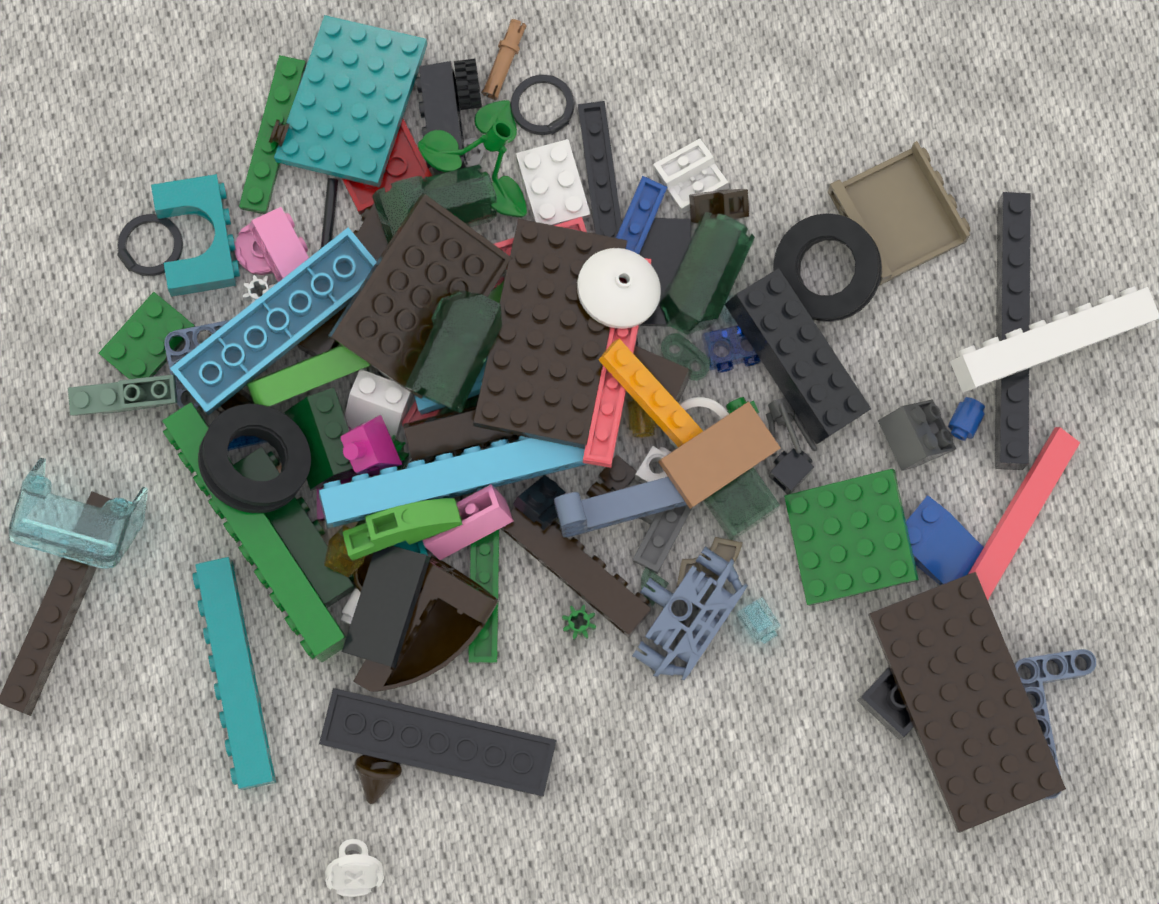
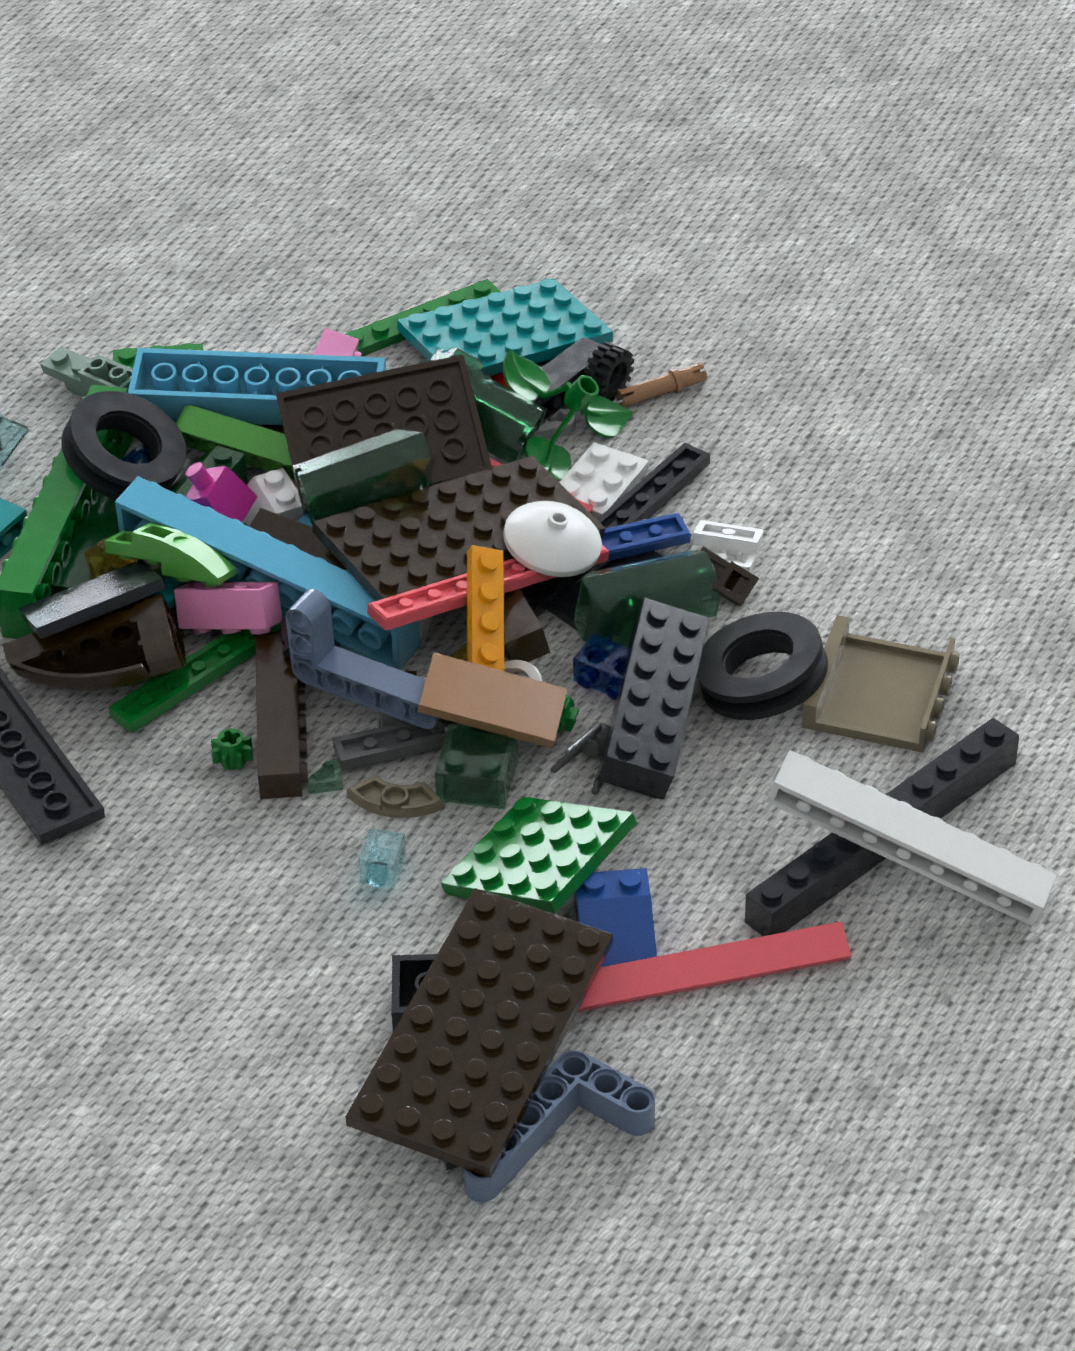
camera: 45 degrees right, 35 degrees down
black piece [117,214,183,276] -> none
teal arch [151,174,240,297] -> none
dark brown bush [269,119,290,147] -> none
black piece [510,75,575,135] -> none
sand blue piece [632,546,748,680] -> none
clear green plate [661,333,710,381] -> none
black brick [768,448,814,495] -> none
dark grey slope [878,399,956,471] -> none
blue brick [948,397,985,441] -> none

